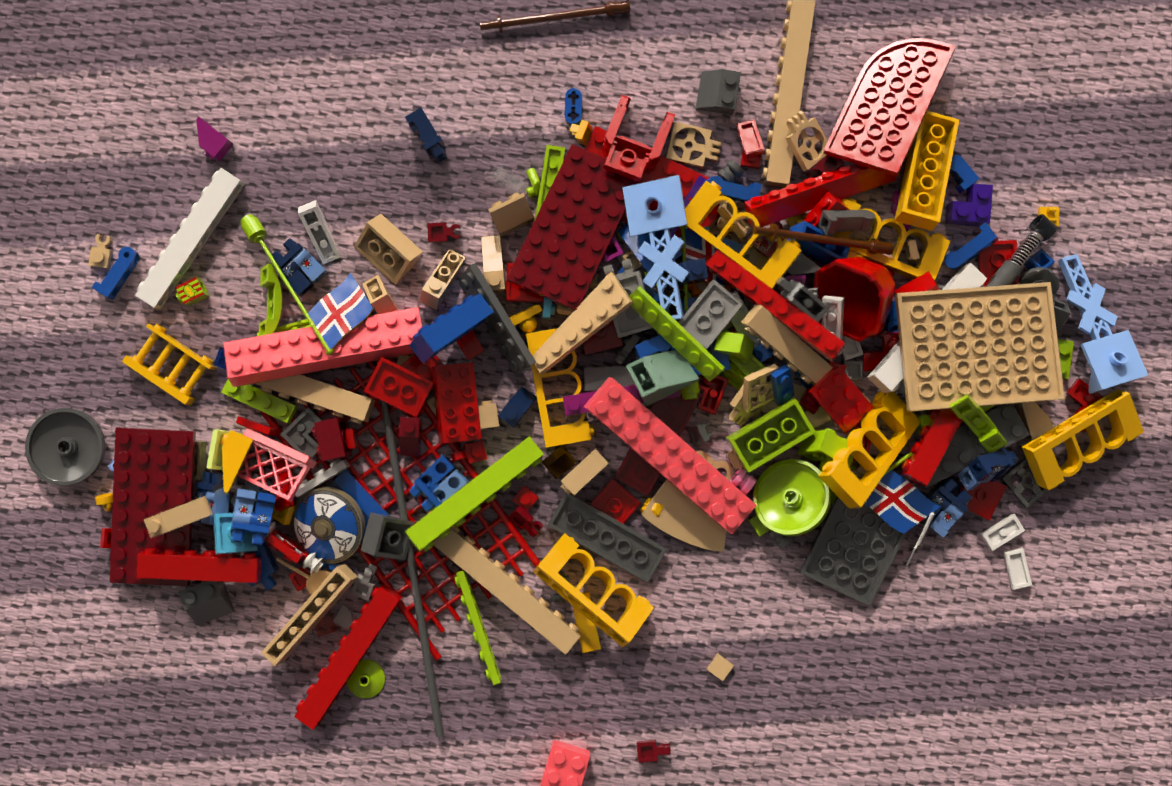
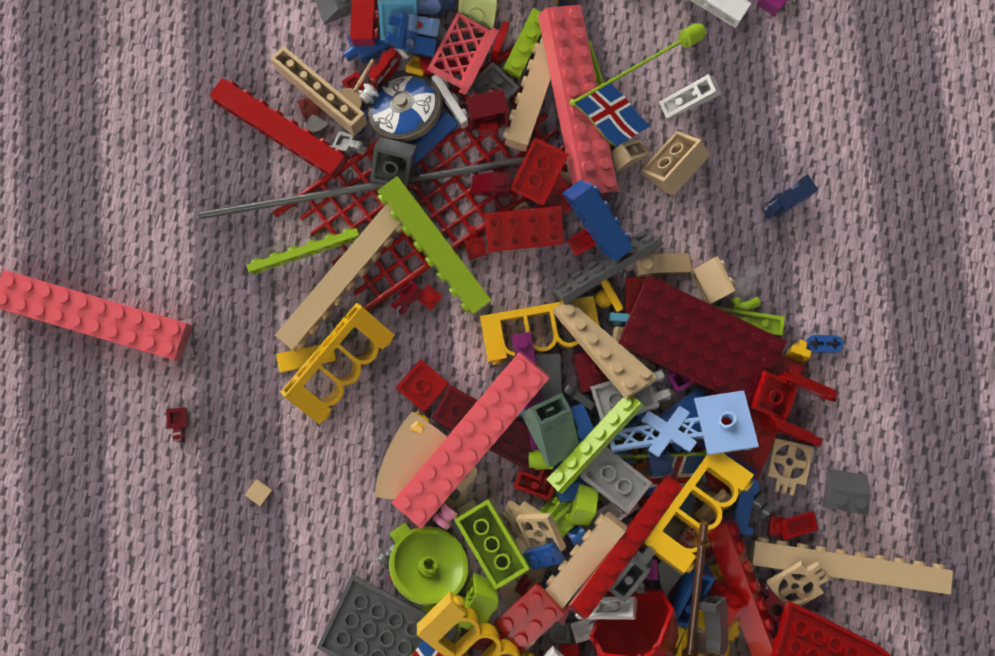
camera: 90 degrees right, 5 degrees down
yellow slope [220,430,253,495] -> none
lime slope [259,263,282,336] -> none
hips [271,238,328,297] -> none
lime dish [347,659,385,698] -> none
blue hips [409,454,469,512] -> none
tan slope [420,249,466,310] -> none
dark red plate [427,222,461,243] -> none
tan brick [478,400,500,429] -> none
reddish brown bar [480,0,630,33] -> none
dark blue slope [498,386,537,428] -> none
dark brown panel [542,445,577,479] -> none
dark grey plate [548,493,667,583] -> none
tan brick [561,449,608,495] -> none
dark grey tile [686,423,713,447] -> none

